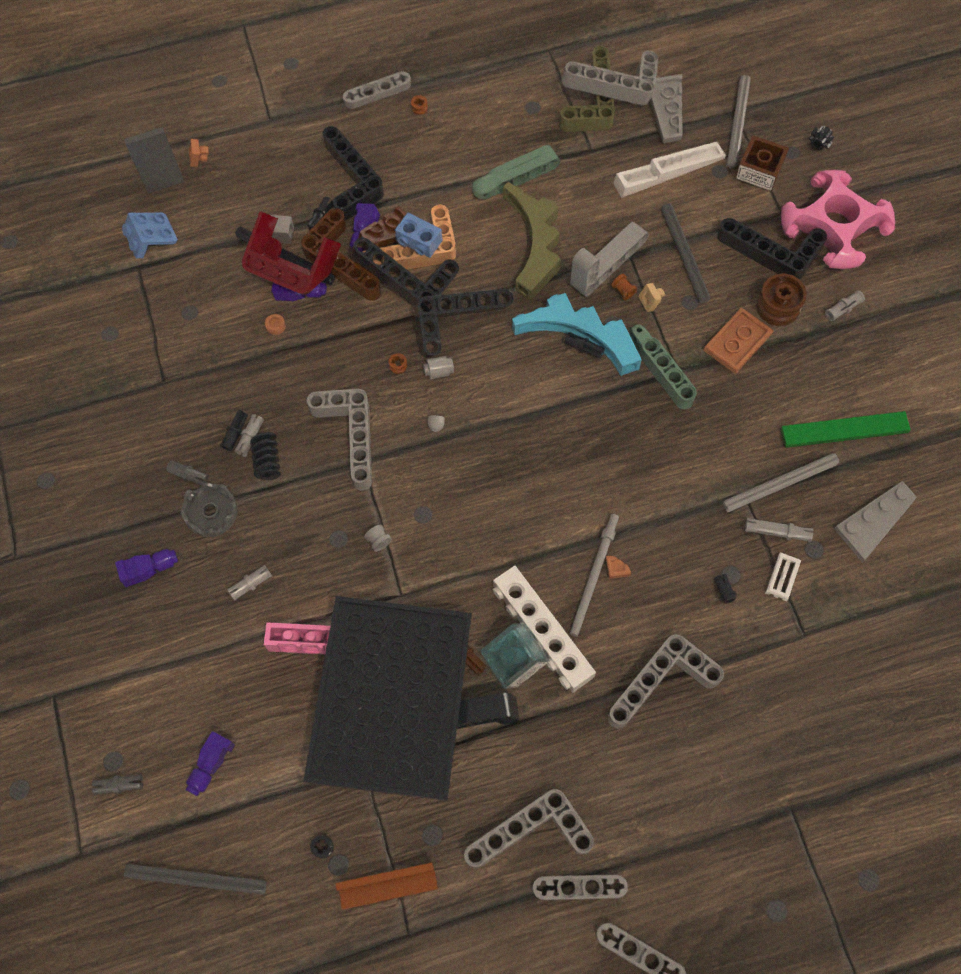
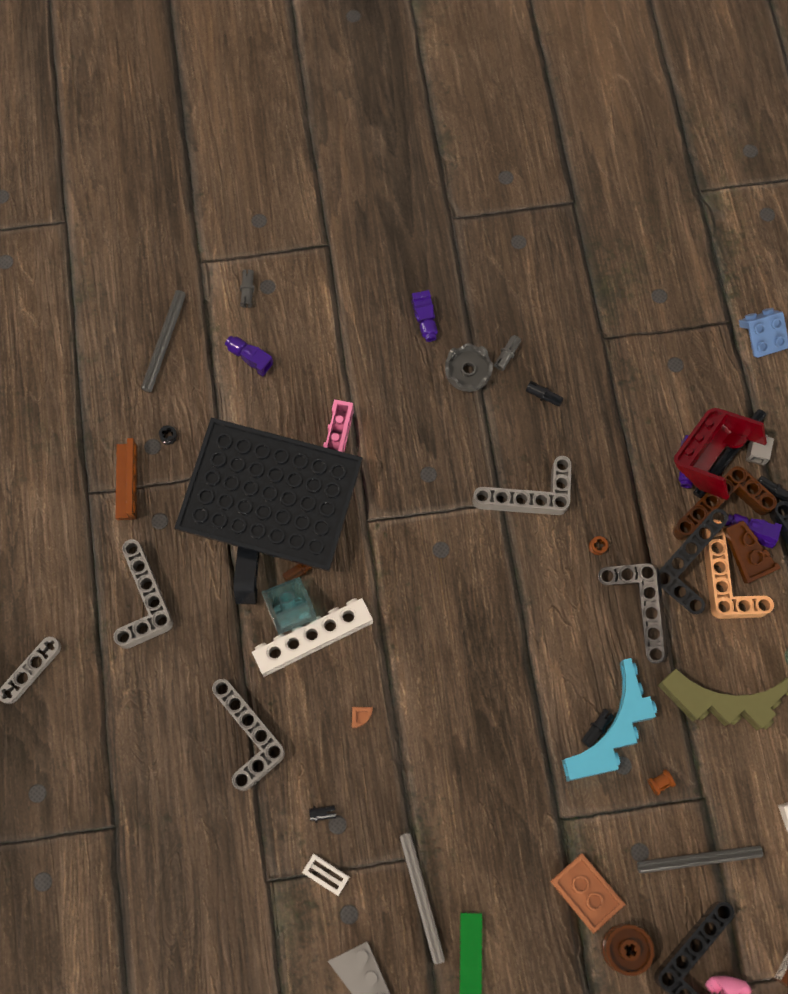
camera: 95 degrees right, 5 degrees up
light grey pin [227,565,272,601] -> none
light grey pin [234,414,264,457] -> none
black piece [250,432,281,480] -> none
nougat tile [265,314,286,335] -> none
light grey wheel [364,525,392,552] -> none
medium blue brick [395,213,443,258] -> none
light grey brick [423,356,454,379] -> none
light grey hinge [428,415,445,432] -> none
light grey beam [533,875,628,900] -> none
light grey bar [569,514,619,637] -> none
light grey beam [570,222,649,297] -> none
sand green piece [630,324,697,409] -> none
tan tile [638,283,665,312] -> none
light grey pin [745,518,814,542] -> none

